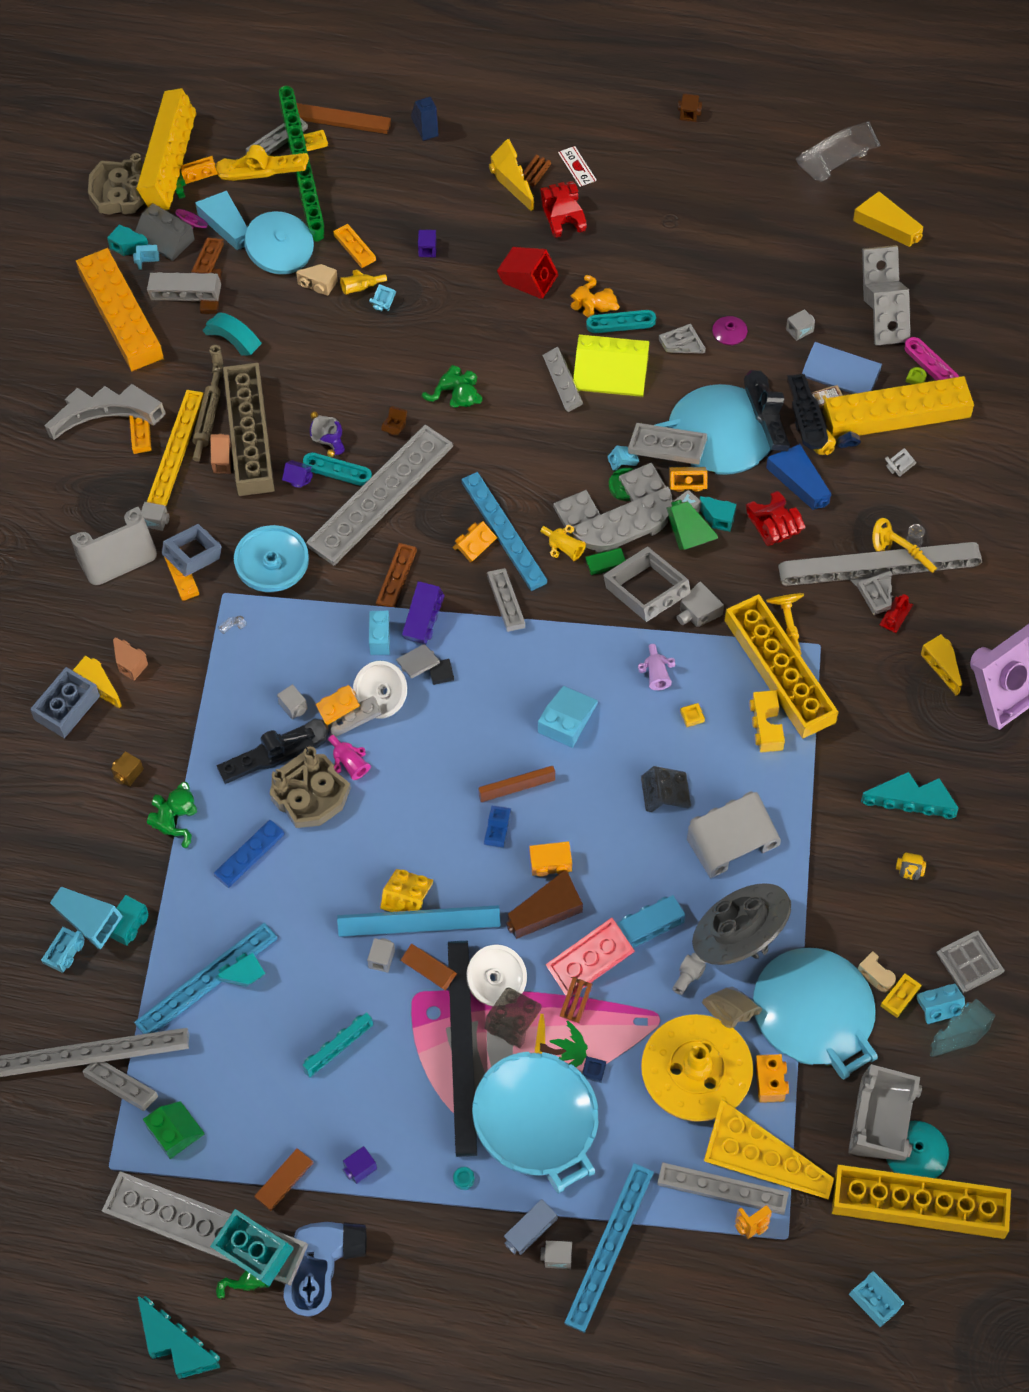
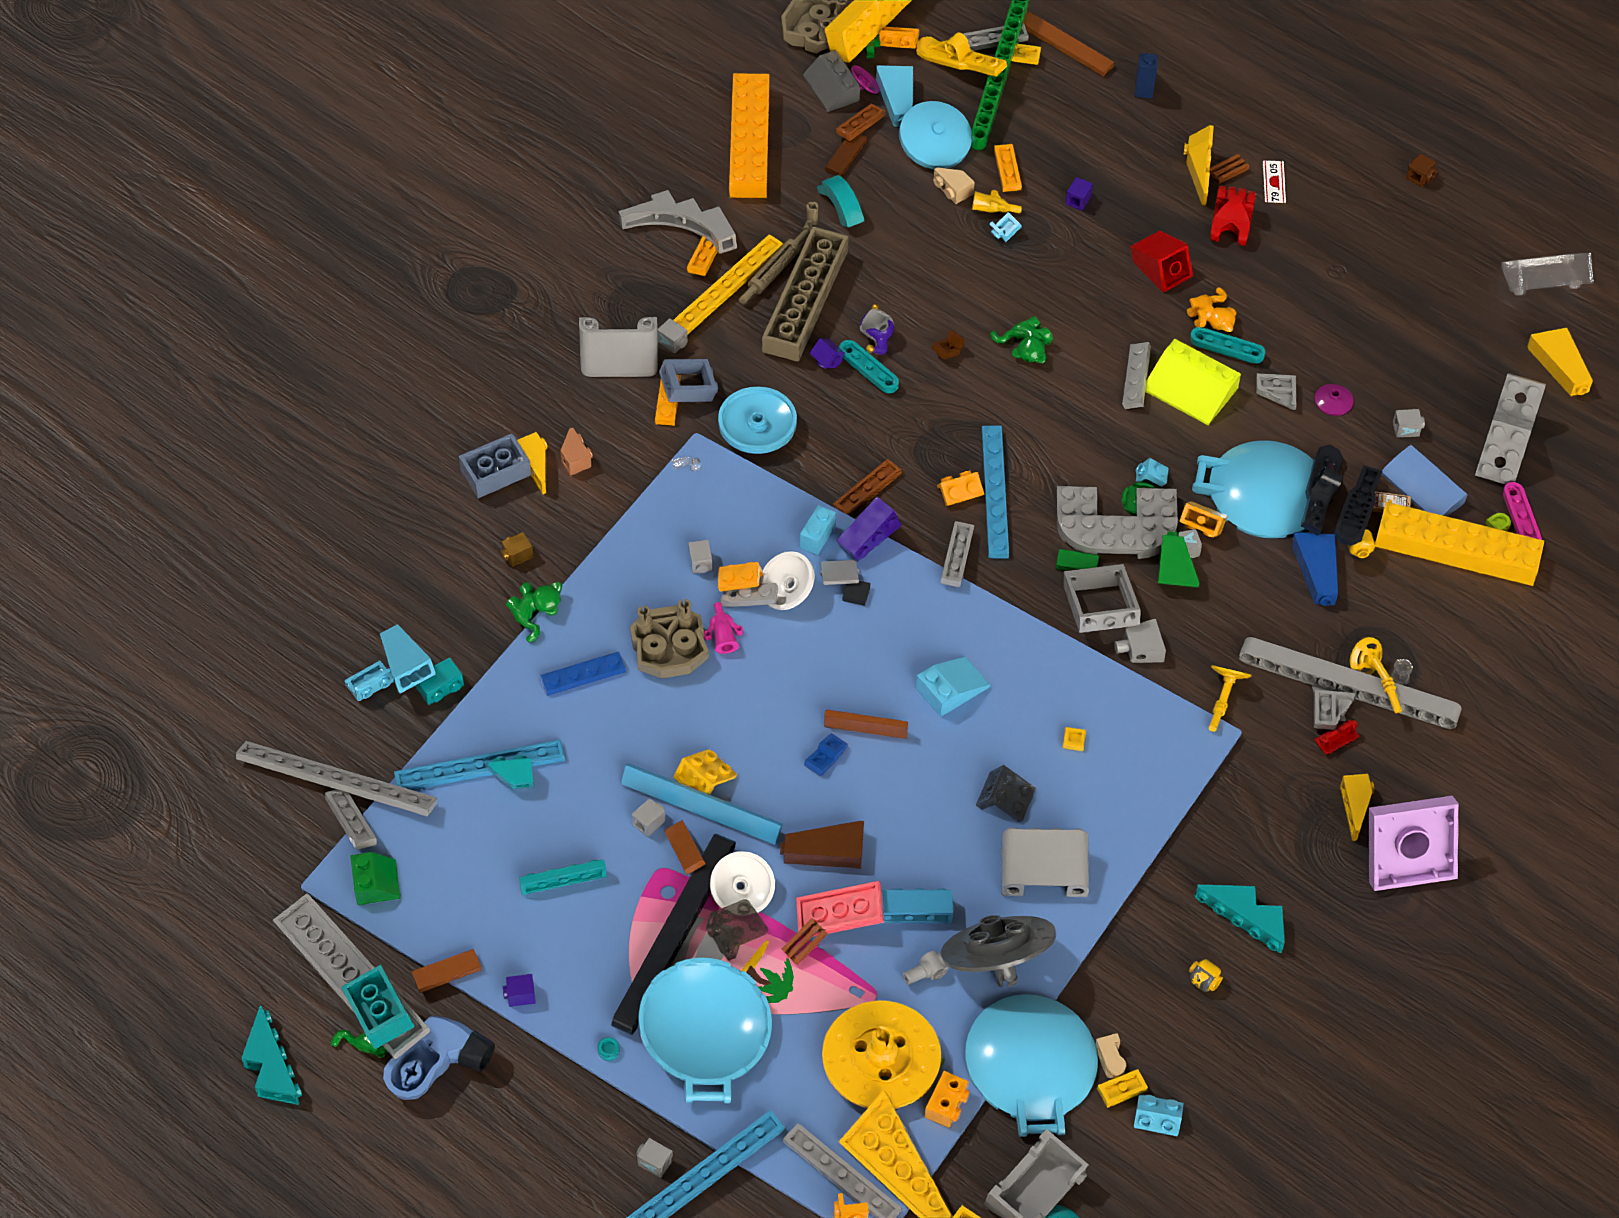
camera: 25 degrees right, 5 degrees down
teal slope [107,224,148,256] -> none
medium azure bracket [133,245,159,270] -> none
light grey brick [147,272,221,301] -> none
nougat slope [211,434,233,474] -> none
black piece [216,718,329,784] -> none
light grey plate [306,425,453,566] -> none
sand blue window [504,1199,558,1255] -> none
light orange brick [529,841,572,877] -> none
yellow piece [540,525,586,561] -> none
dark blue tile [582,1056,607,1083] -> none
light grey plate [628,423,707,465] -> none
lavender piece [638,644,675,690] -> none
teal slope [700,496,736,532] -> none
dark tan slope [702,987,762,1028] -> none
yellow brick [725,594,838,739] -> none
red piece [746,491,805,546] -> none
yellow arch [749,690,785,752] -> none
dark blue tile [836,431,861,448] -> none
light grey bracket [885,448,916,477] -> none
clear light blue slope [930,999,996,1057] -> none
clear piece [936,931,1005,993] -> none

